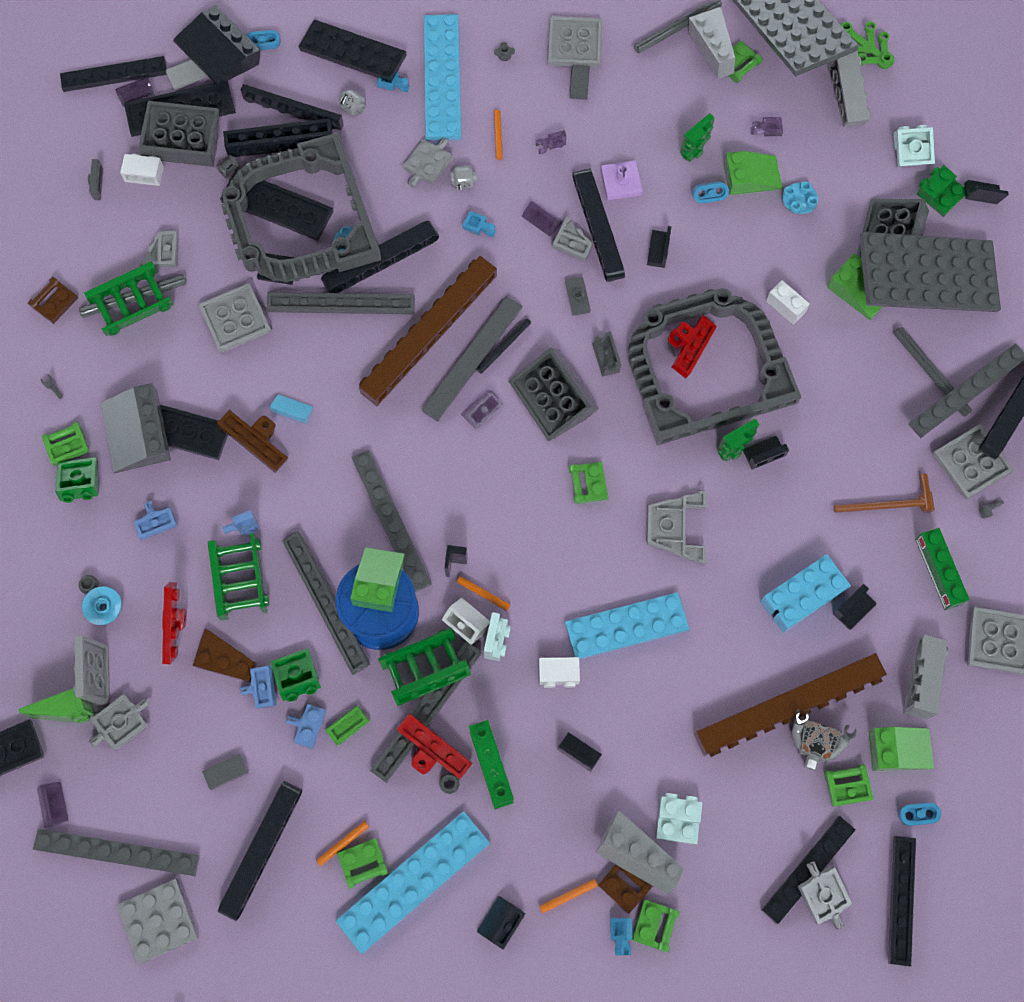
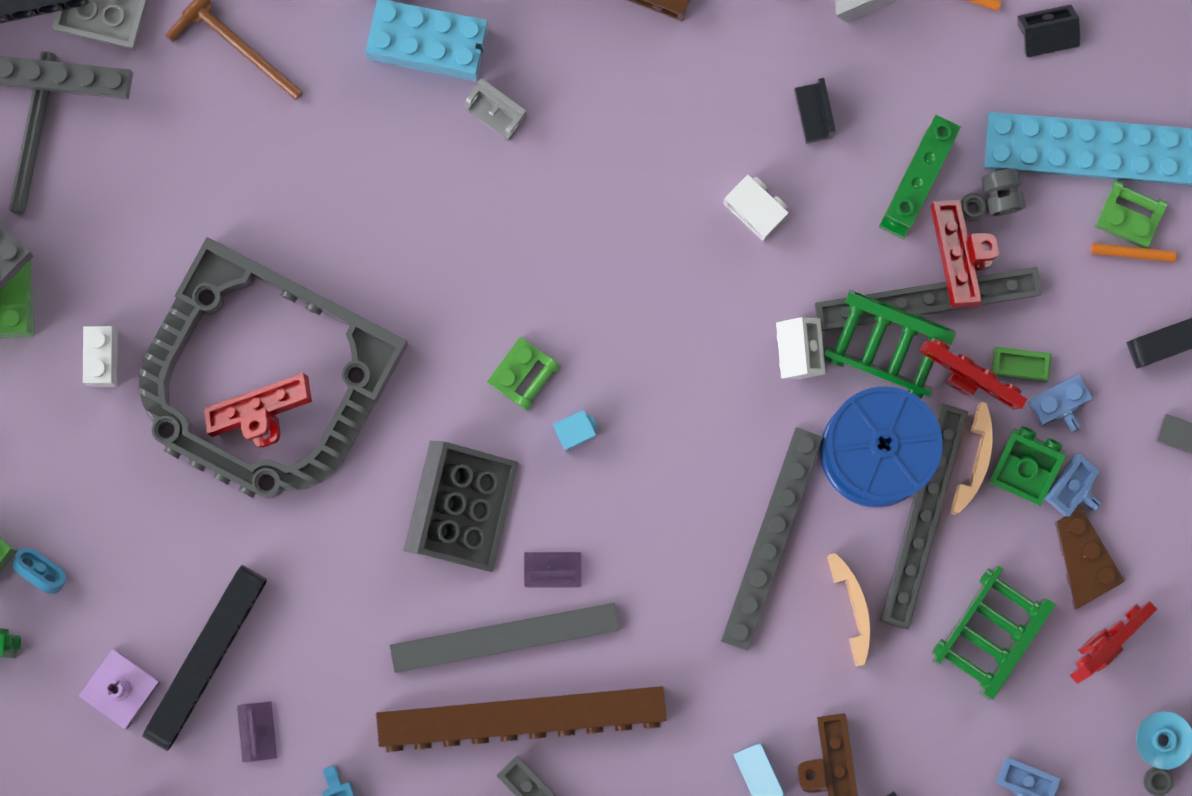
camera: 135 degrees left, 10 degrees up
medium blue plate [222,510,260,535] -> none
bright green slope [351,547,405,612] -> none
black panel [444,545,468,577] -> none
orange bar [457,576,511,611] -> none
black bar [476,318,531,374] -> none
light aqua plate [484,612,511,662] -> none
light grey wing [552,216,593,261] -> none
dark grey plate [565,277,591,316] -> none
medium azure plate [565,592,689,660] -> none
dark grey hinge [592,331,621,377] -> none
black panel [647,226,672,268] -> none
light grey wing [647,490,706,565] -> none
green plate [718,418,760,461] -> none
black panel [743,436,789,470] -> none
none -> light grey hinge [464,78,527,141]
none -> medium azure brick [553,410,599,452]
none -> light nougat slope [827,553,870,666]
none -> red plate [918,339,1028,410]
none -> light nougat slope [950,402,993,515]
none -> dark grey wheel [982,169,1026,216]

